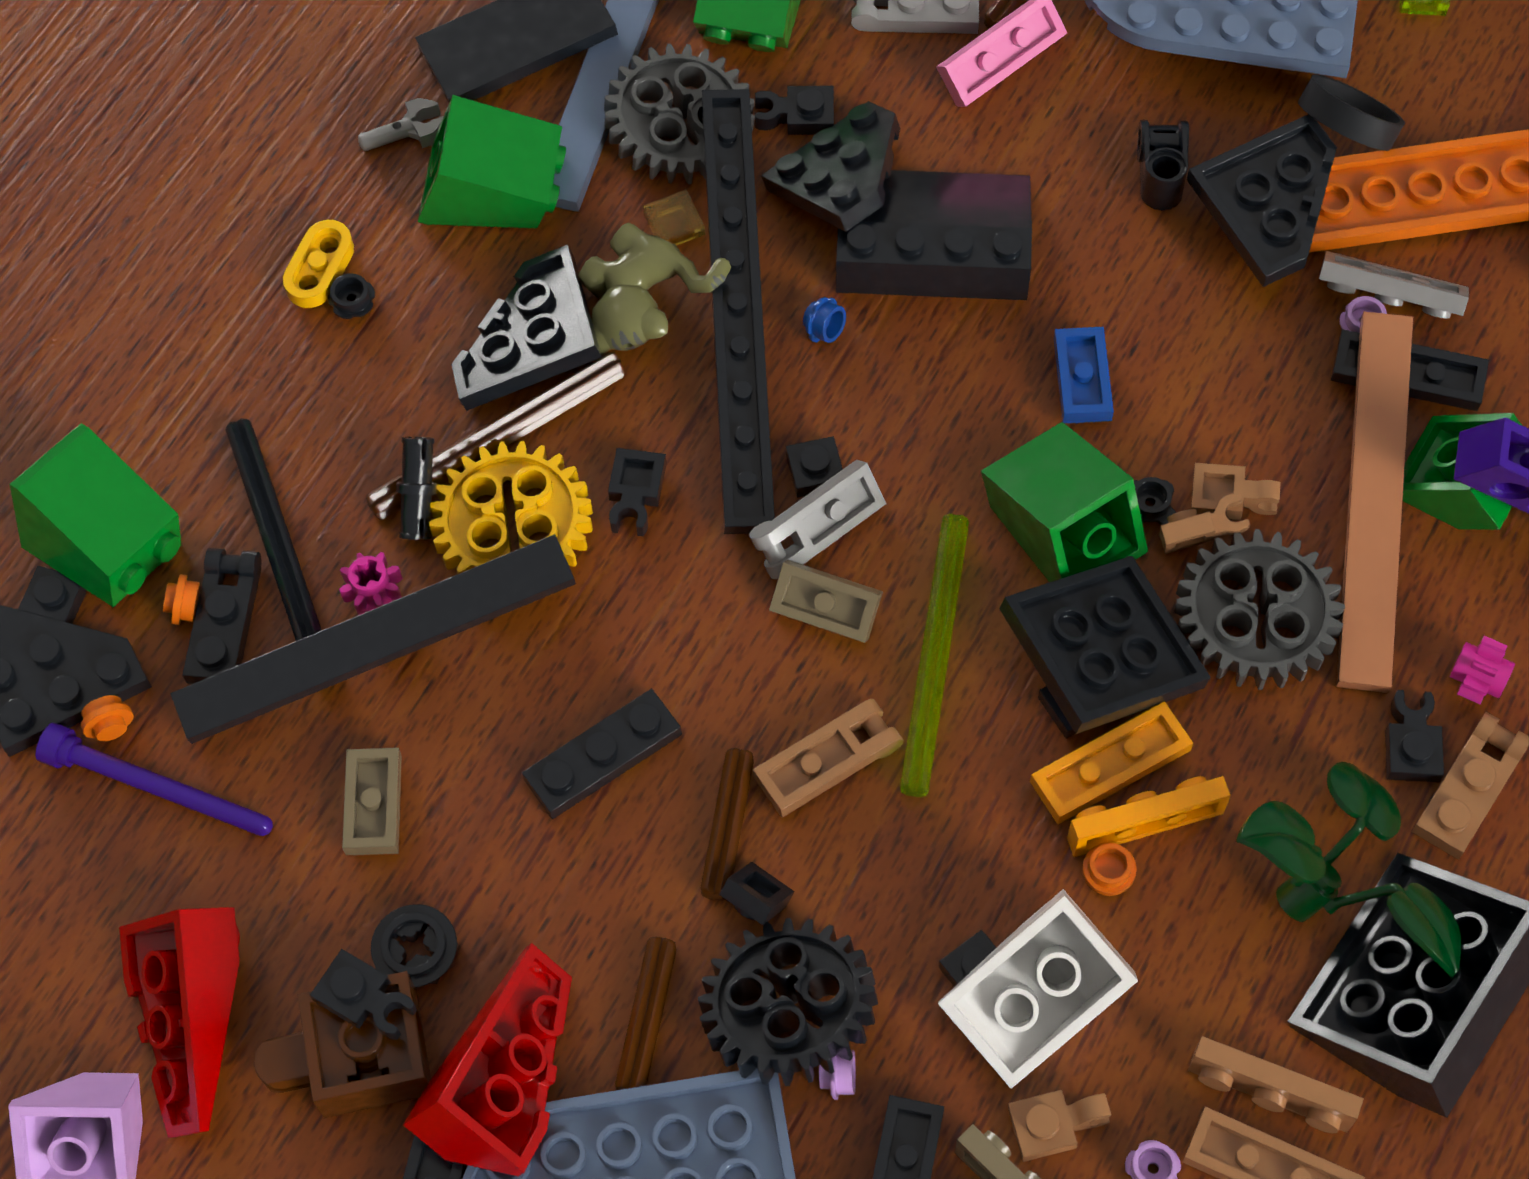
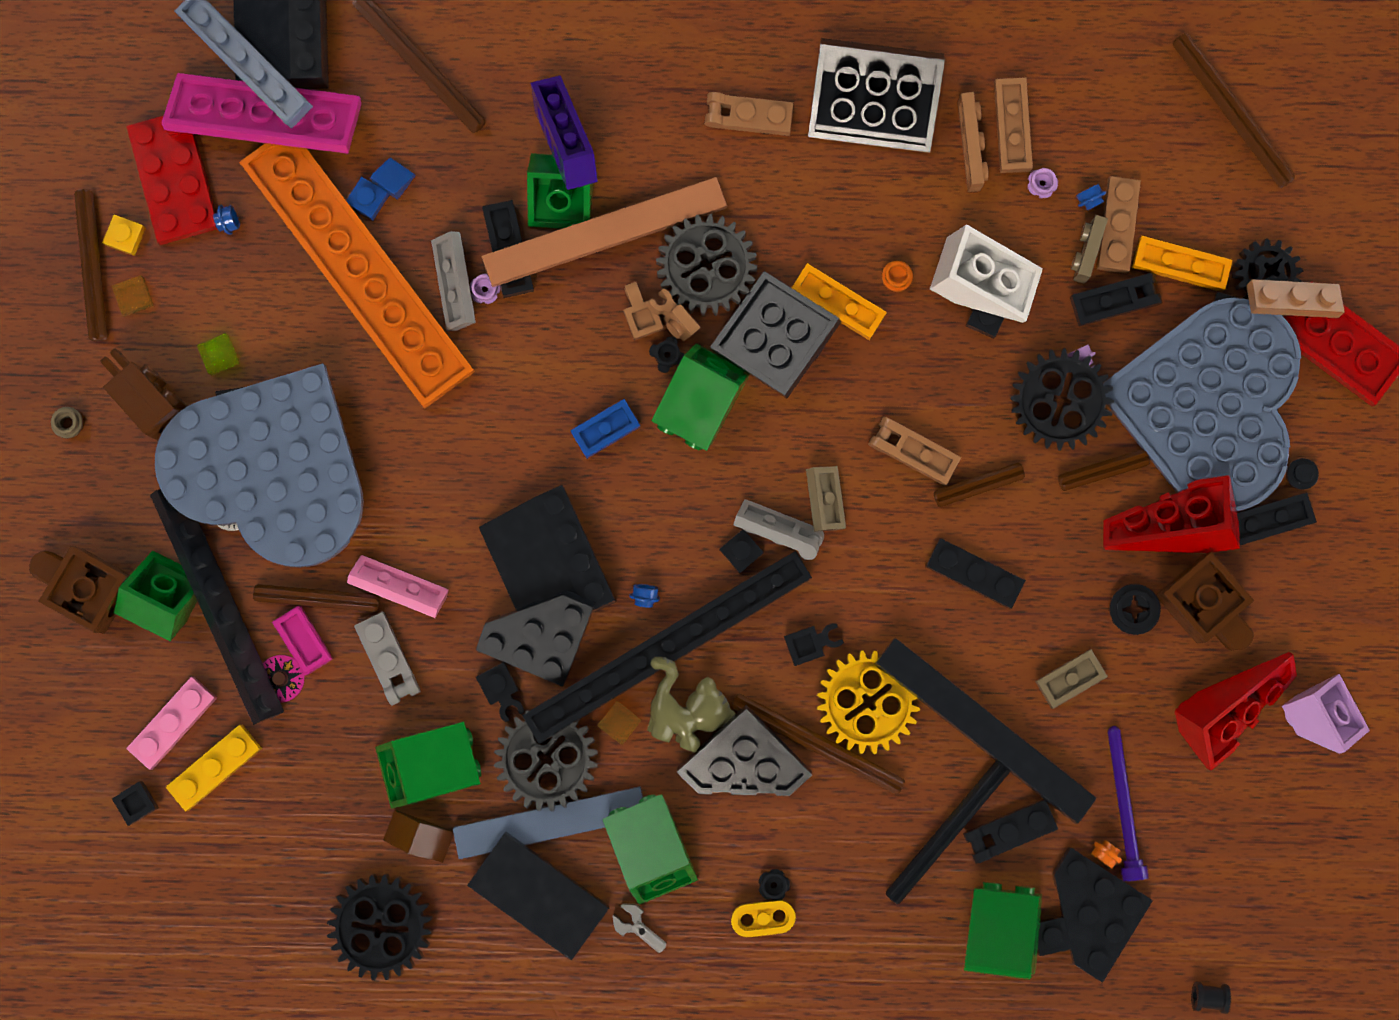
camera: 120 degrees left, 20 degrees up
orange plate [163,574,200,625] -> none
black plate [310,949,417,1040] -> none
dark pink gear [339,552,403,615] -> none
black pin [396,436,437,540] -> none
black plate [719,862,795,925] -> none
clear neon green axle [900,513,969,798] -> none
medium nougat plate [1008,1090,1111,1162] -> none
light orange plate [1067,776,1231,857] -> none
black piece [1137,120,1189,211] -> none
black plate [1187,114,1337,287] -> none
dark green plant [1236,762,1461,978] -> none
black tyre [1298,74,1405,151] -> none
black plate [1385,690,1444,783] -> none
dark pink gear [1449,636,1515,705] -> none

